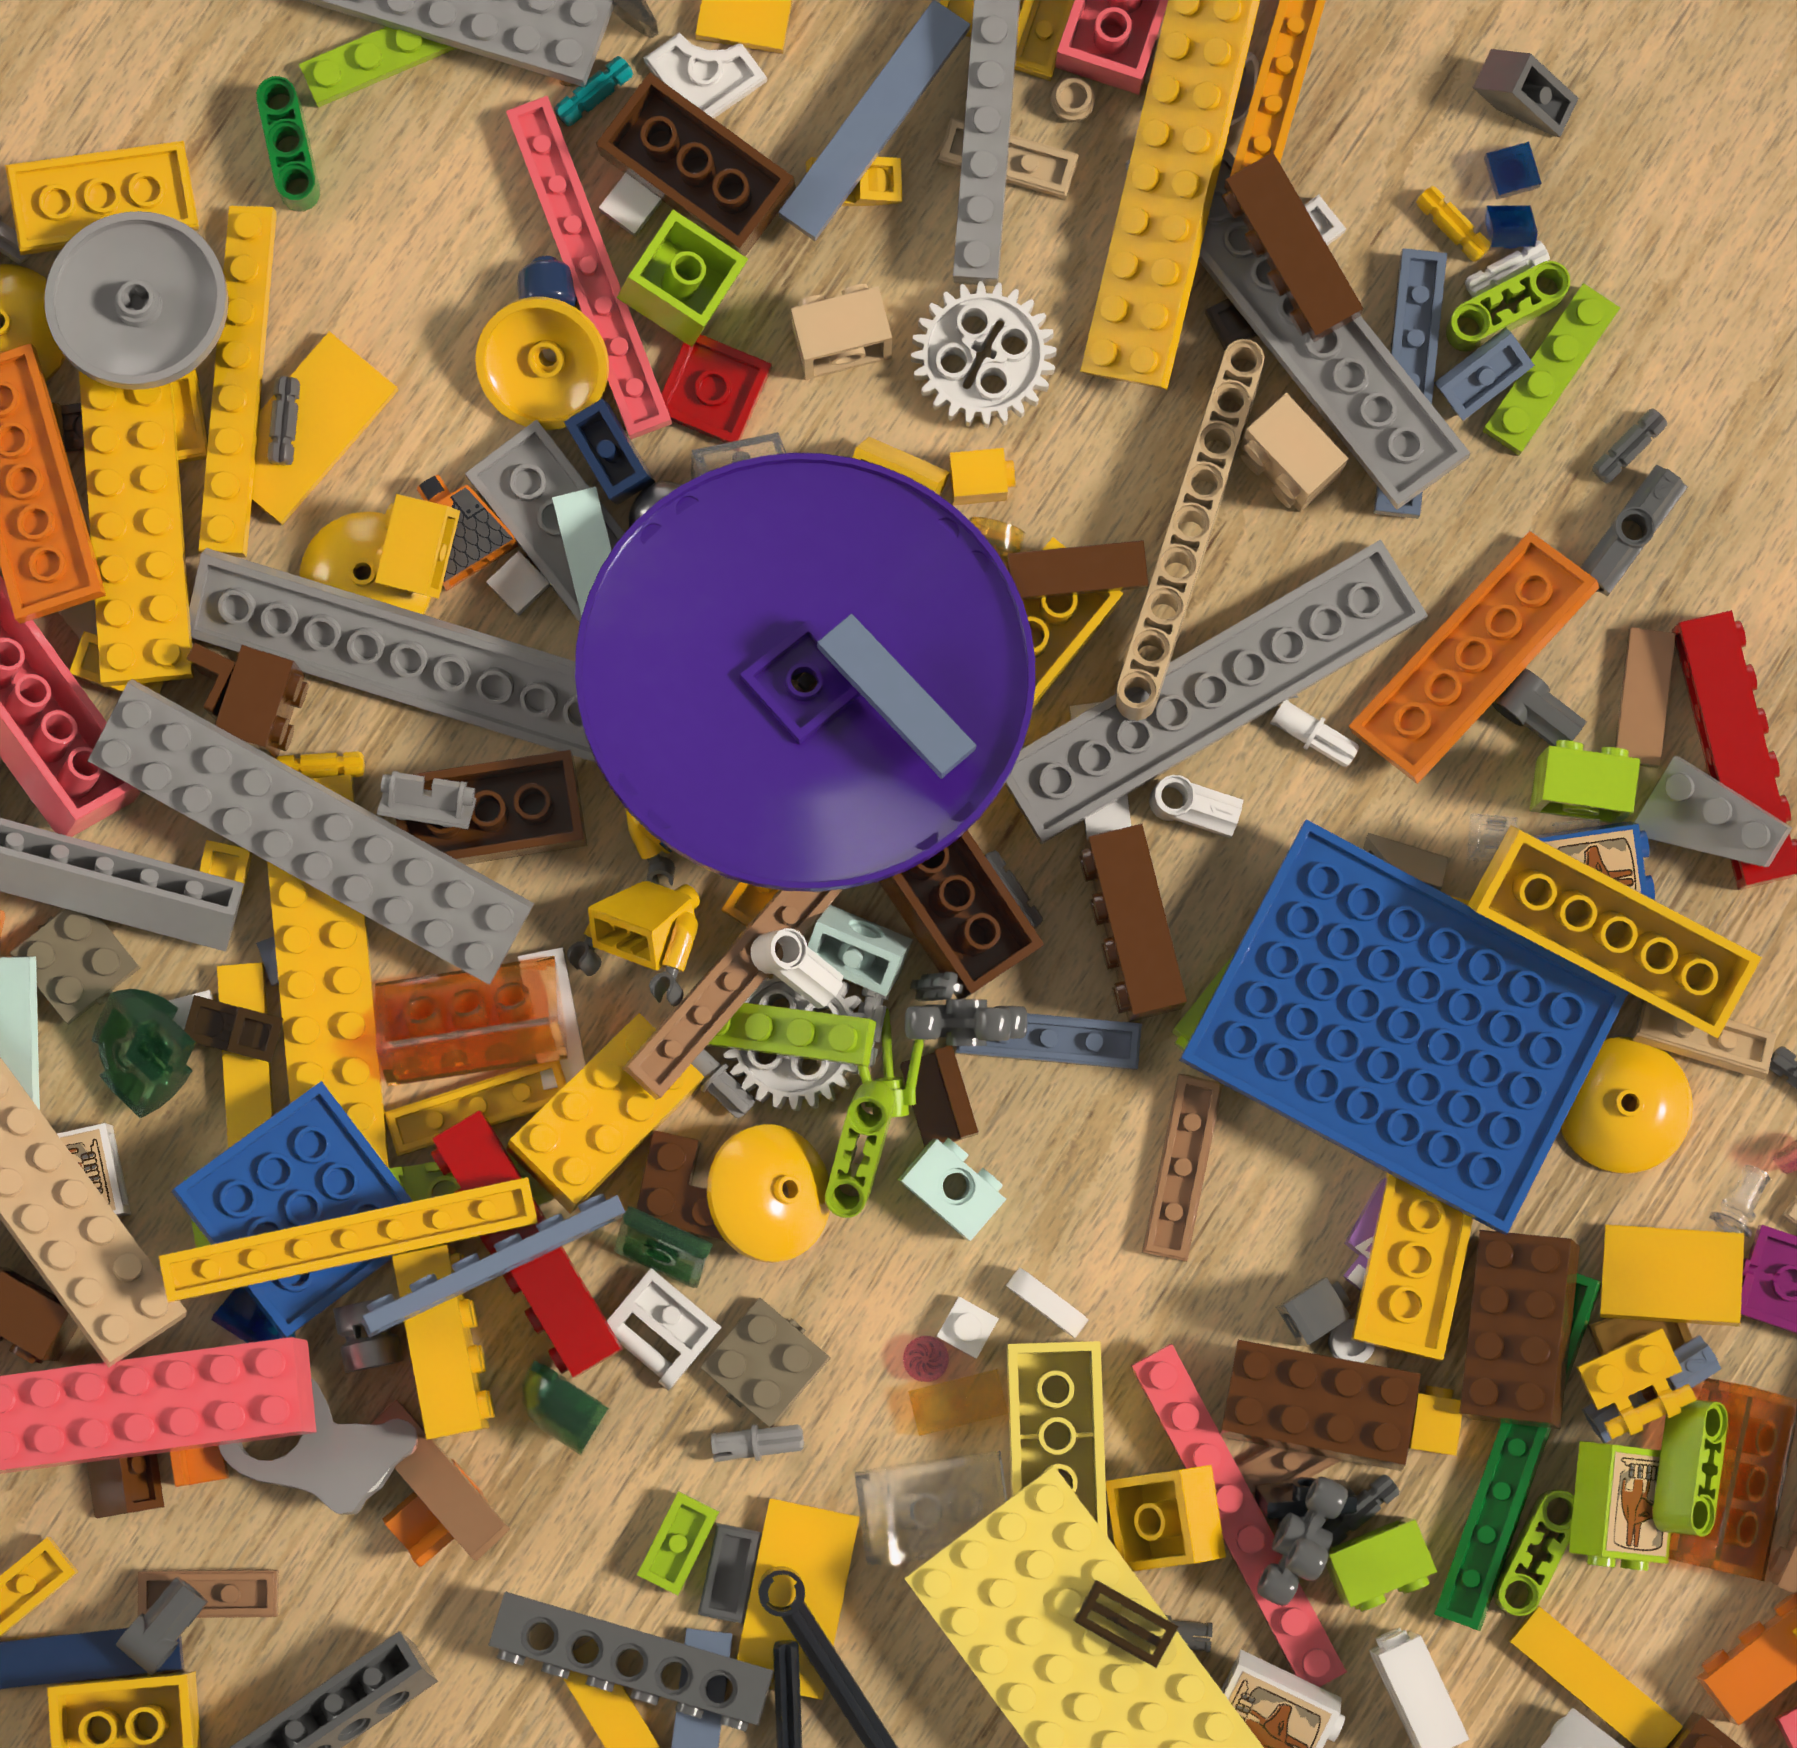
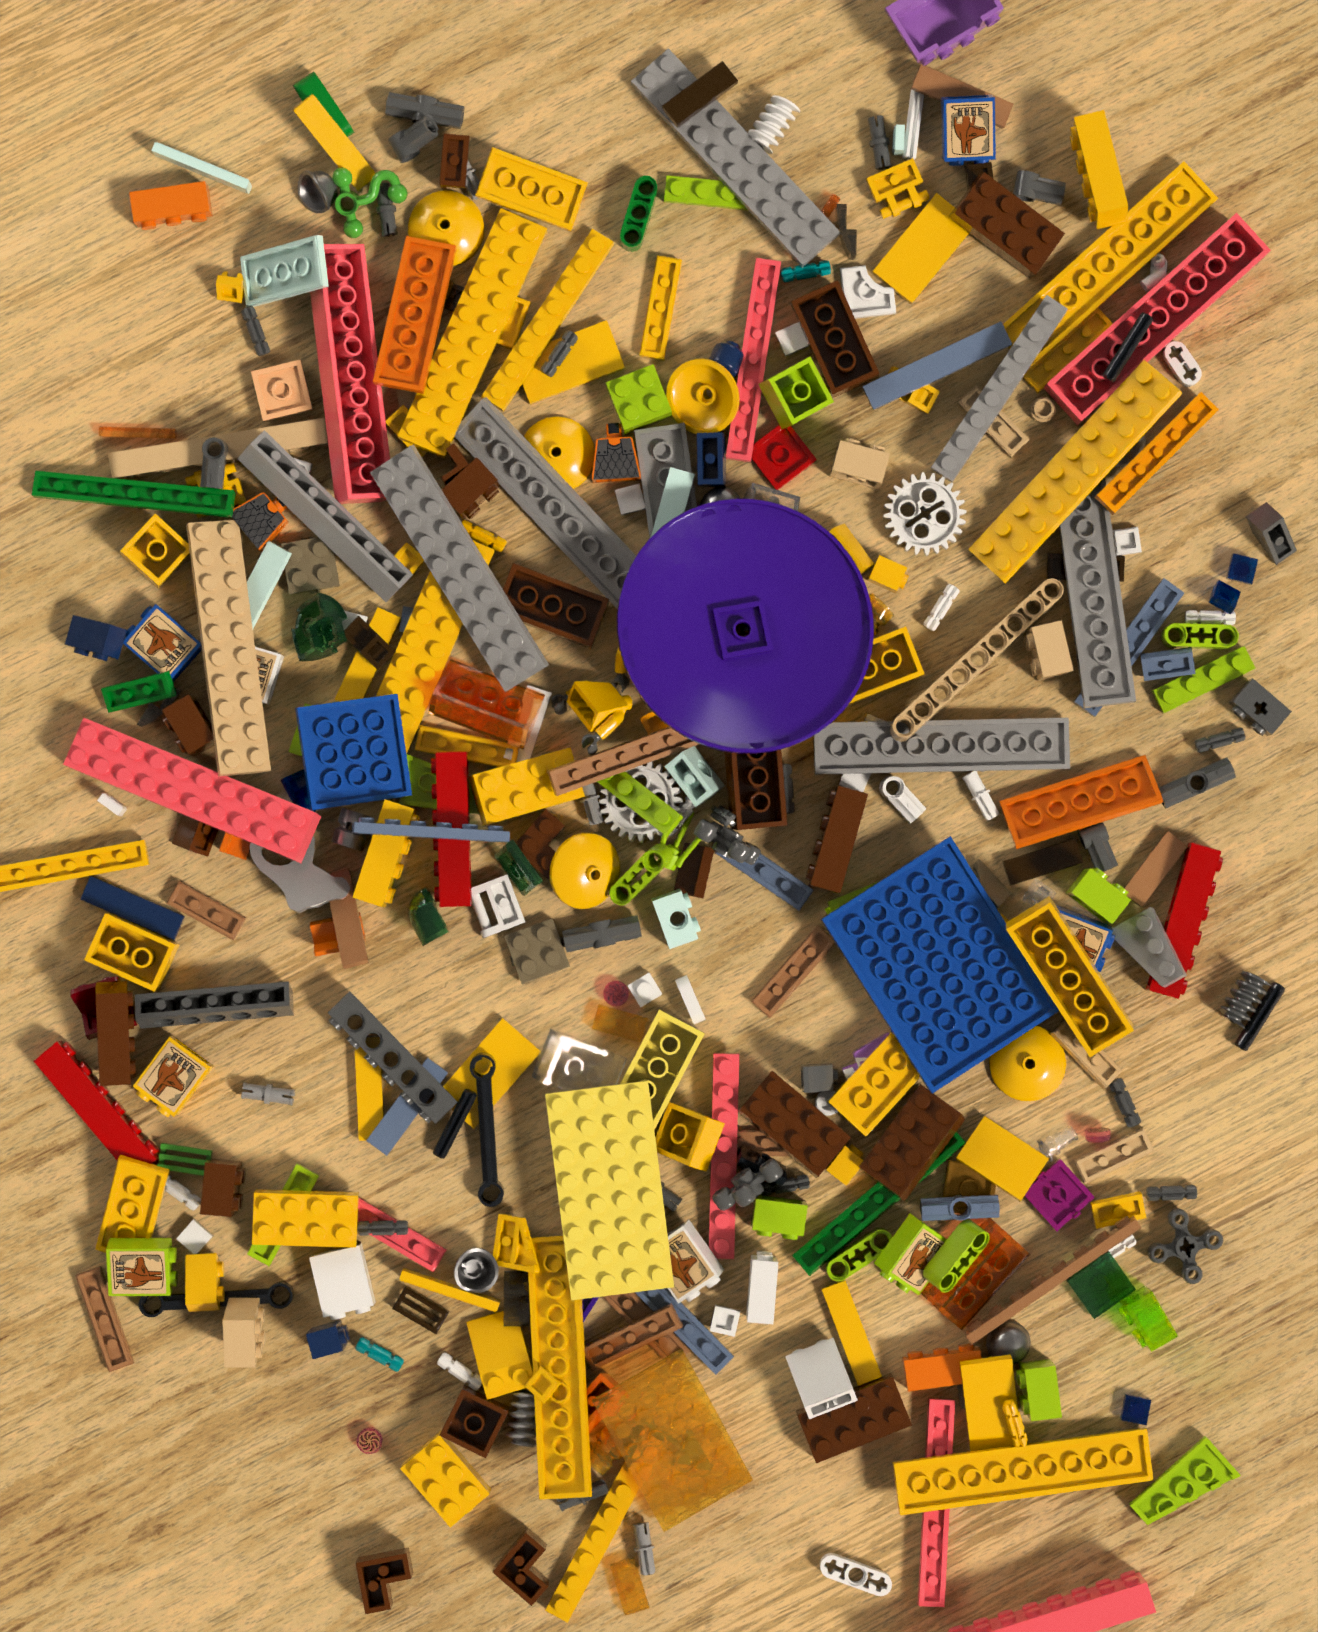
camera: 30 degrees right, 5 degrees up
light grey dish [44,211,228,390] -> none
dark grey piece [116,1577,208,1676] -> none
yellow plate [158,1177,538,1303] -> none
yellow brick [373,494,460,599] -> none
light grey hinge [377,771,476,829] -> none
lime plate [637,1491,720,1596] -> none
dark grey tile [698,1523,762,1624] -> none
light grey axle [711,1424,804,1463] -> none
white piece [751,928,844,1009] -> none
sand blue tile [817,614,976,779] -> none
reddish brown tile [1007,540,1148,600] -> none
dark brown tile [1073,1580,1179,1668] -> none
reddish brown brick [1222,152,1364,342] -> none
yellow axle [1416,186,1491,262] -> none
yellow plate [1576,1328,1696,1440] -> none
none -> dark grey piece [562,915,642,952]
none -> lime brick [606,364,672,434]
none -> yellow tile [639,255,682,361]
none -> white axle [923,584,959,631]
none -> dark brown tile [1002,838,1084,886]
none -> dark grey brick [1229,678,1292,736]

